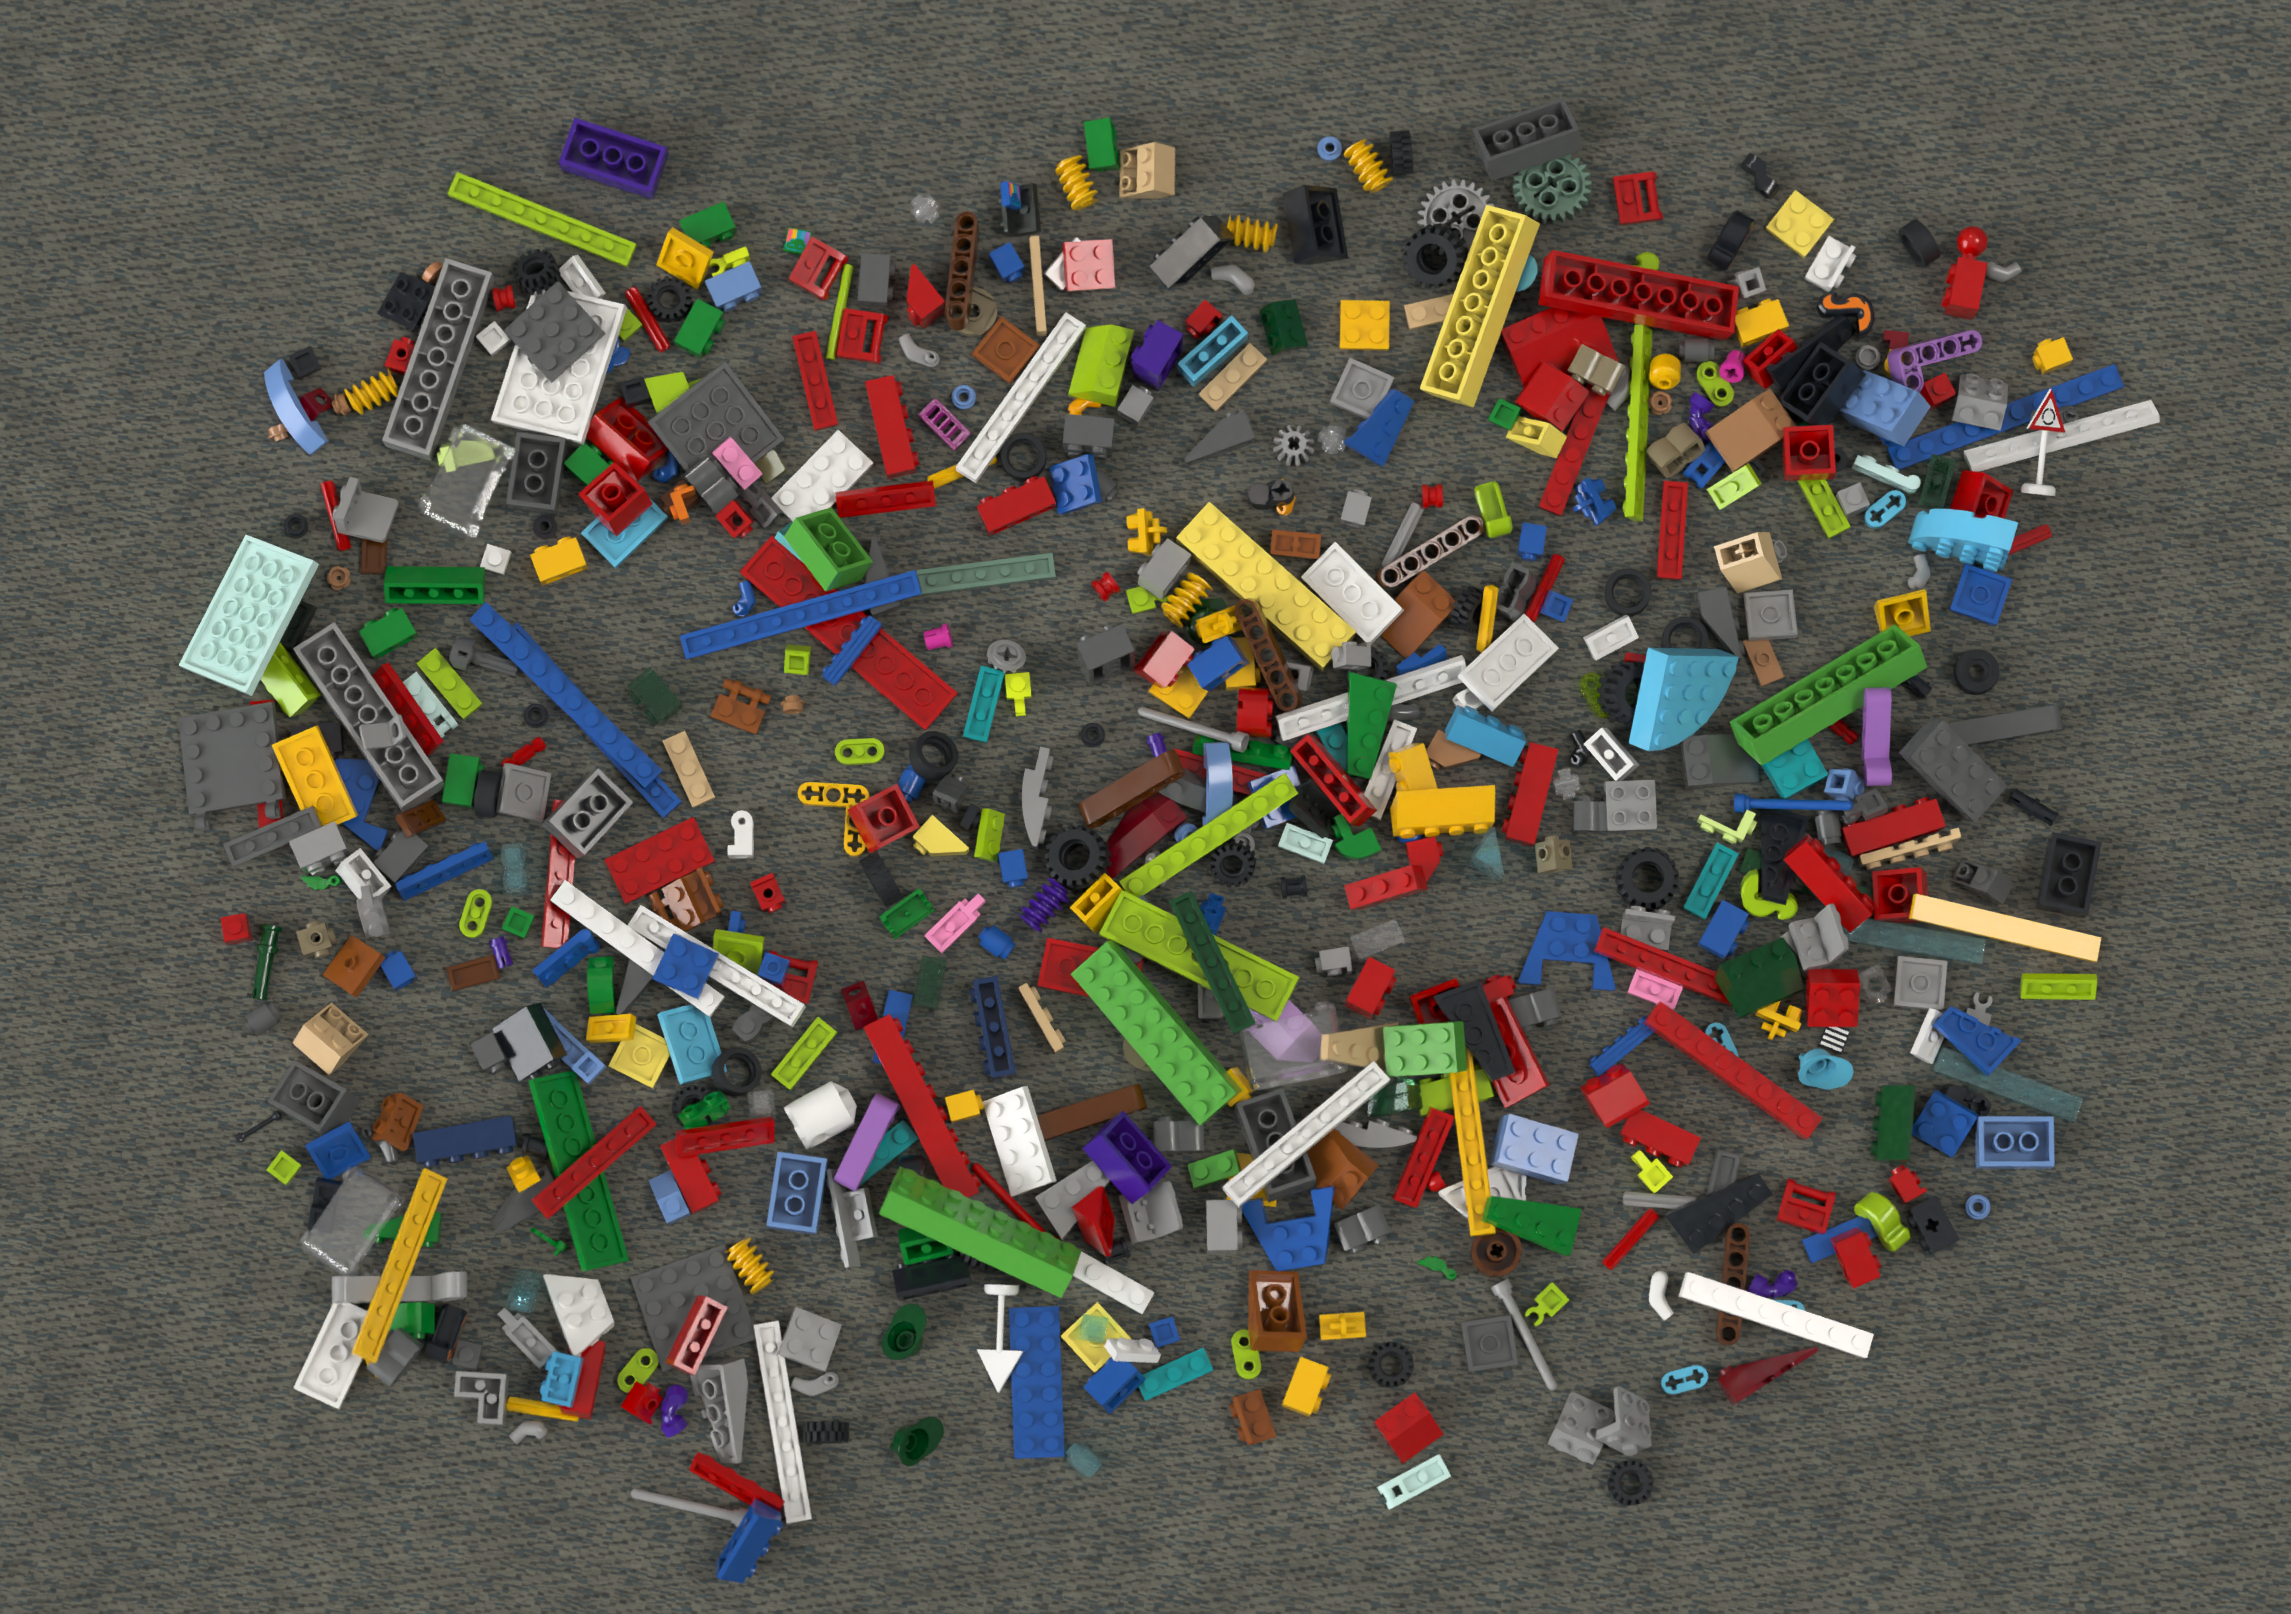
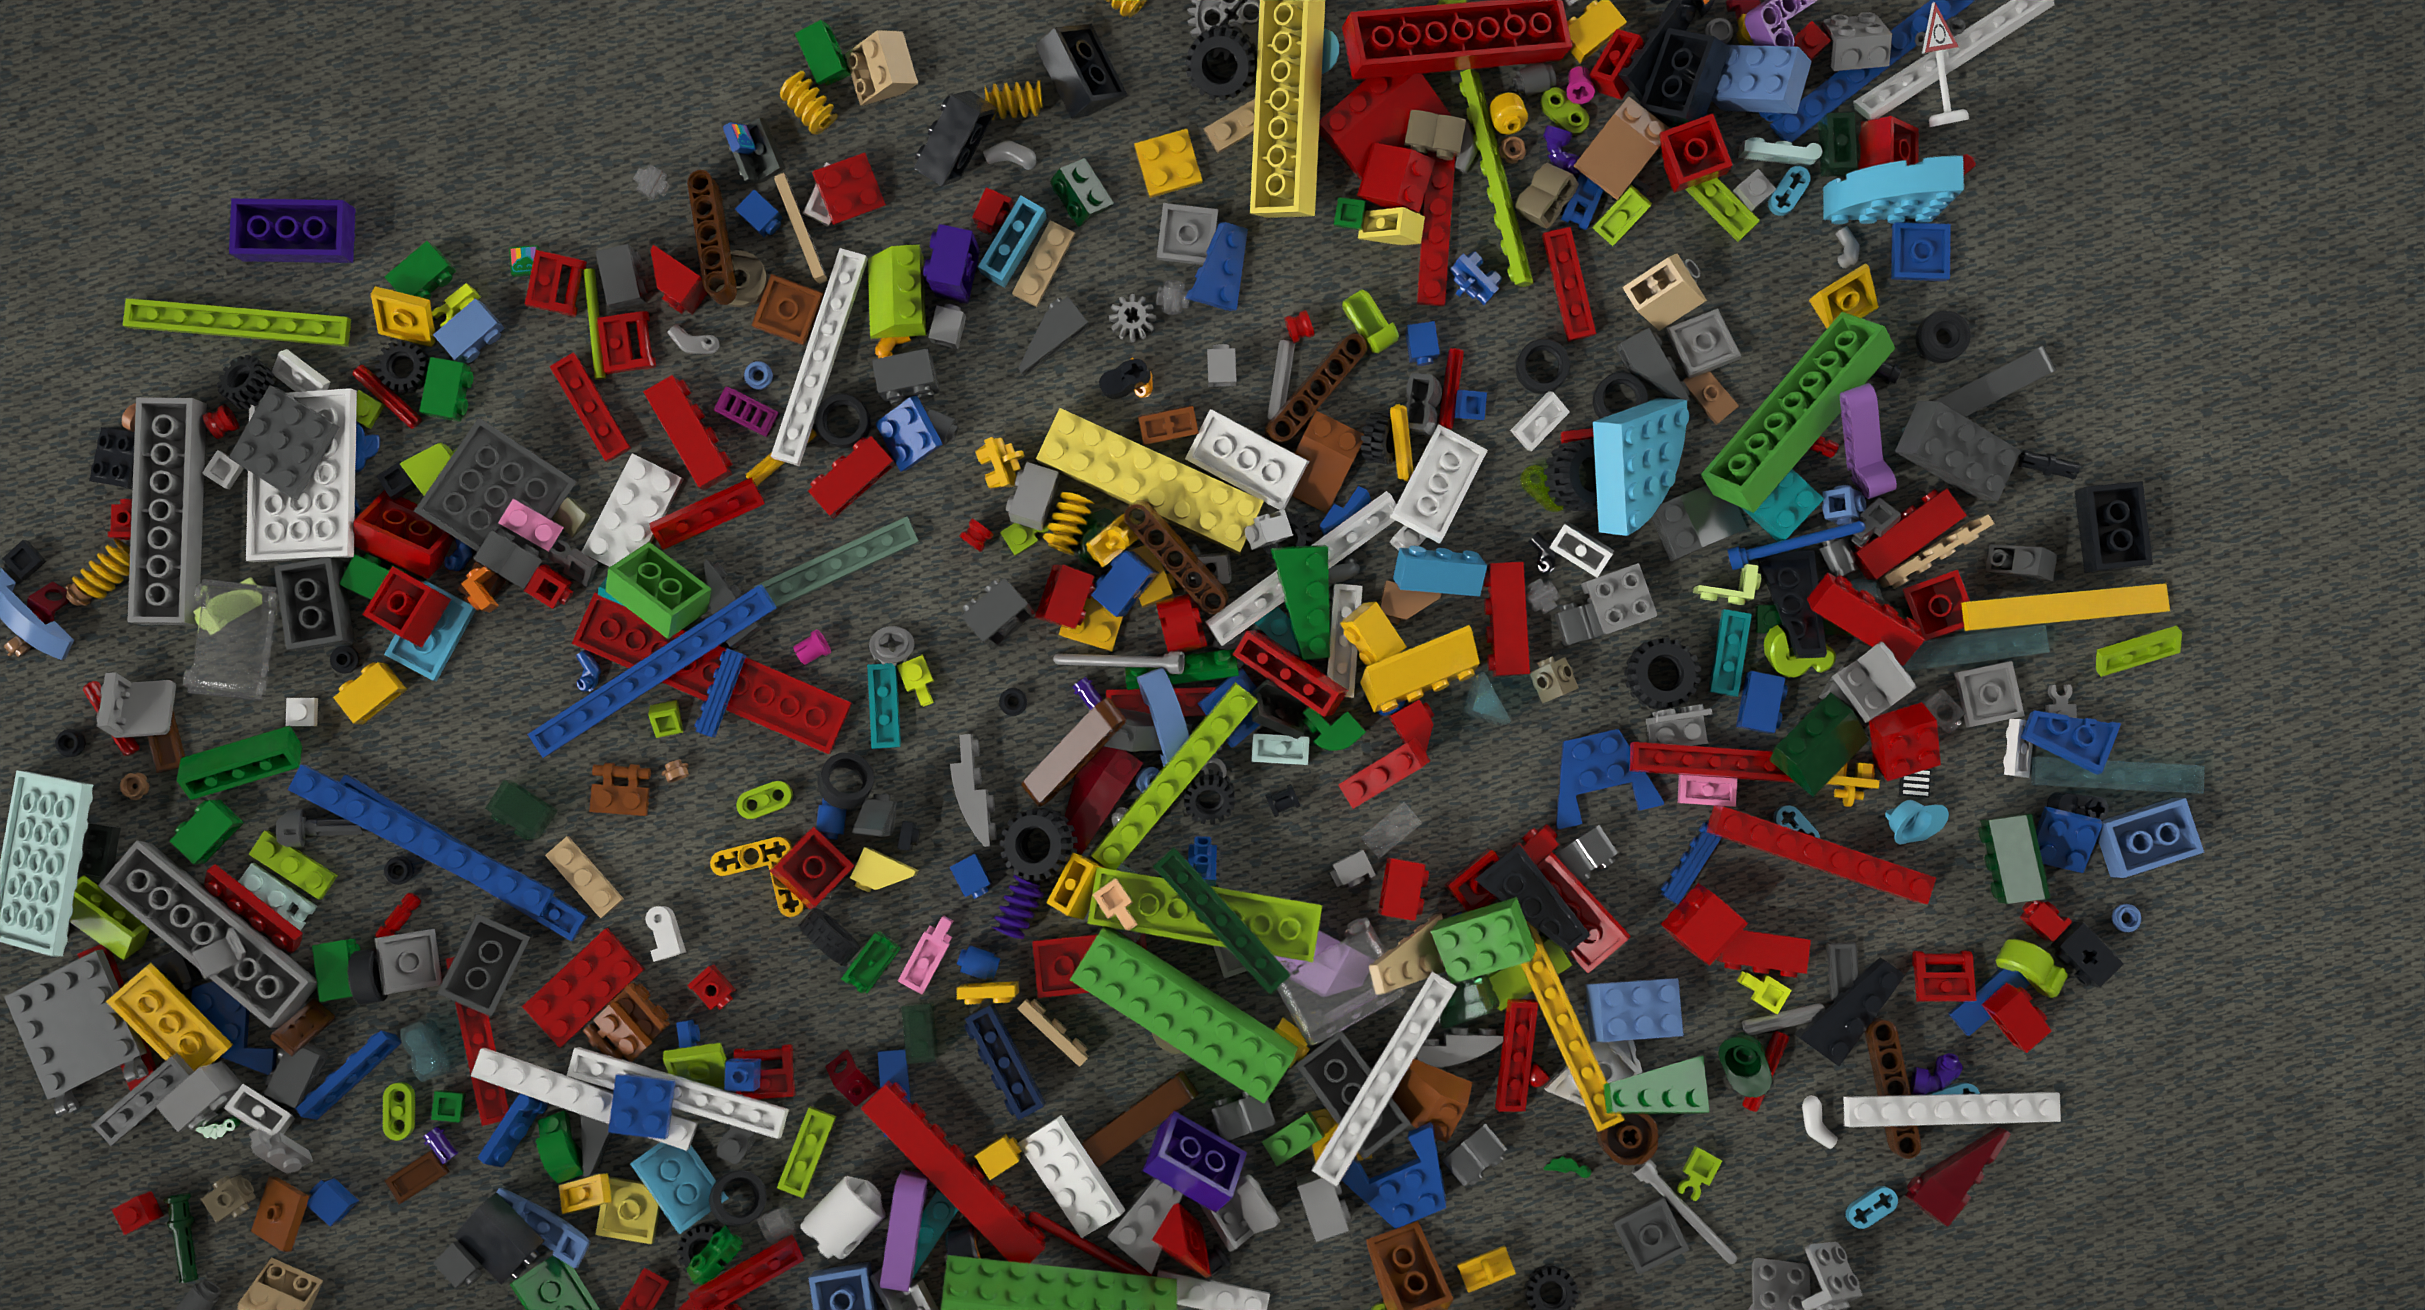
camera: 20 degrees left, 5 degrees up
lime plate [974,808,1005,862] -> none
none -> yellow plate [957,981,1019,1004]
none -> light nougat plate [1092,879,1138,931]
none -> dark green piece [1718,1032,1772,1097]

